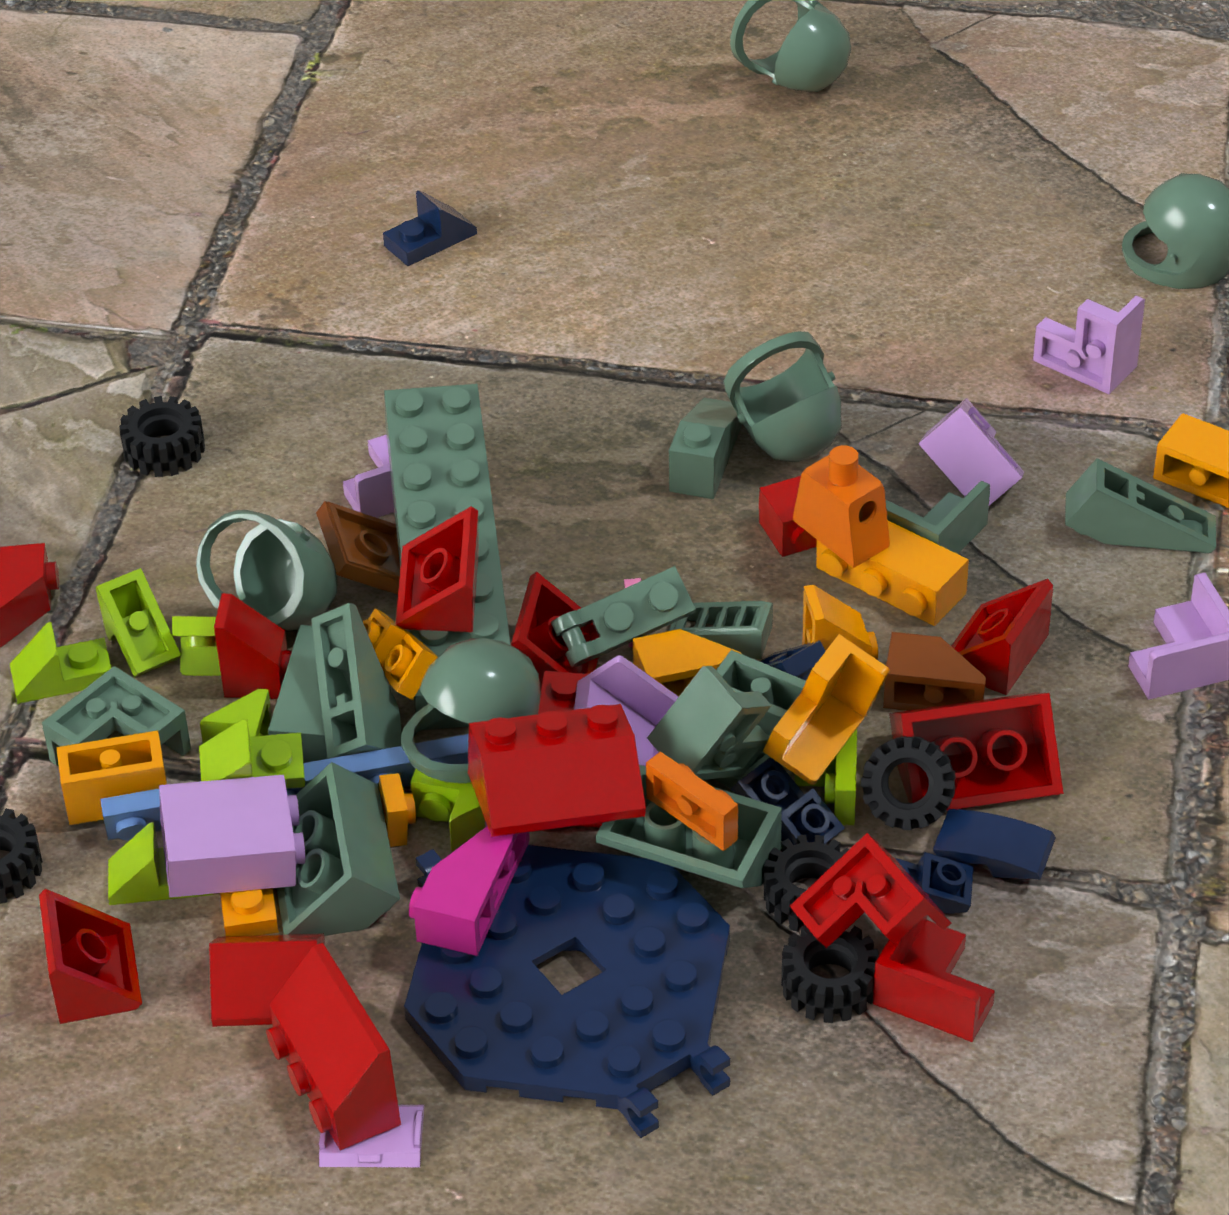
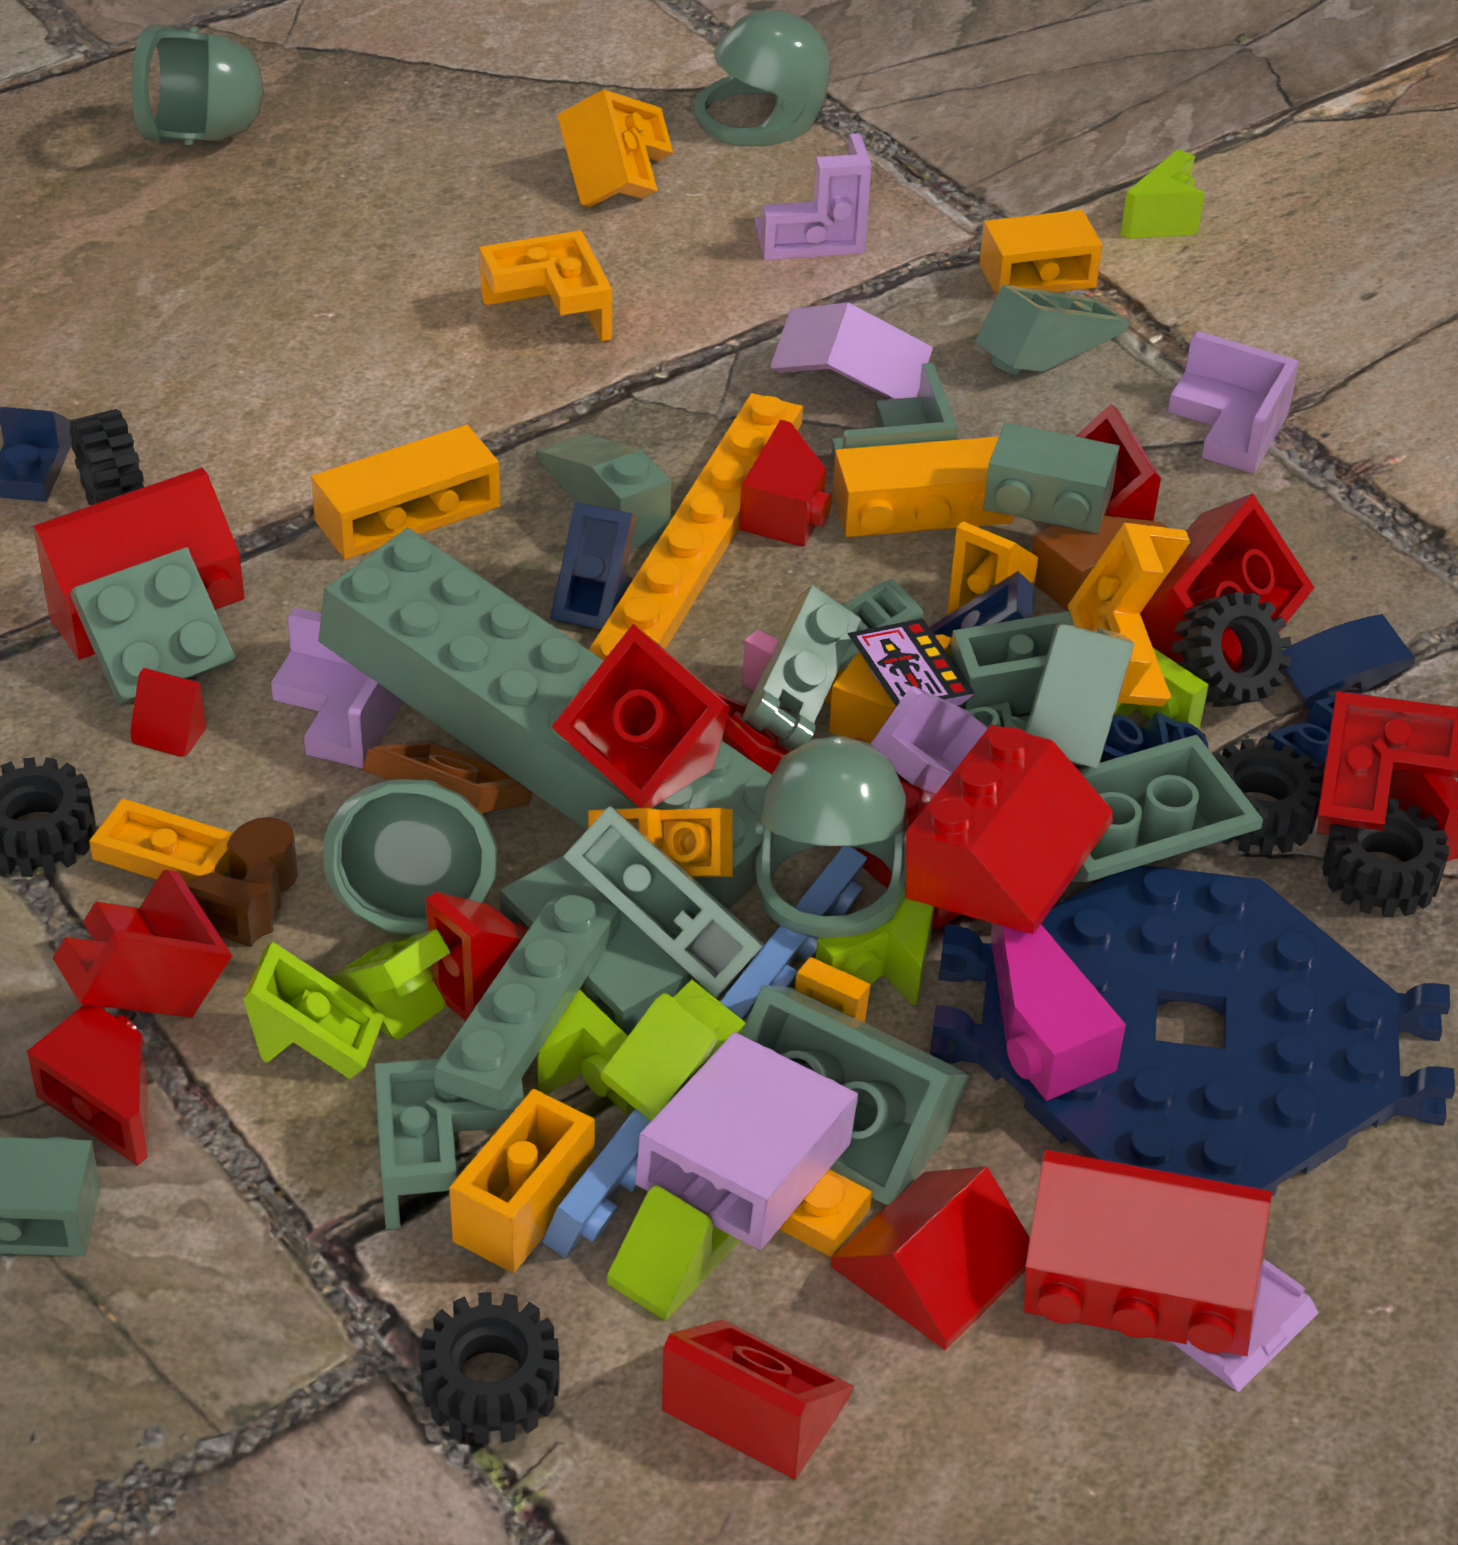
camera: 50 degrees left, 0 degrees up
lime slope [10,622,111,704] -> none
orange plate [646,751,738,851] -> none
sand green piece [723,331,842,462] -> none
orange torso [793,445,890,568] -> none
none -> red slope [33,467,245,660]
none -> red panel [53,869,233,1018]
none -> black tyre [69,409,144,506]
none -> sand green plate [69,547,236,707]
none -> light orange plate [89,798,233,885]
none -> red slope [130,668,206,757]
none -> reddish brown leg [187,817,298,947]
none -> light orange brick [311,424,500,560]
none -> sand green plate [434,887,620,1111]
none -> light orange panel [479,230,612,342]
none -> dark blue slope [550,502,637,630]
none -> light orange panel [557,89,673,207]
none -> light orange plate [589,393,803,660]
none -> piece [847,618,975,707]
none -> sand green brick [983,422,1119,534]

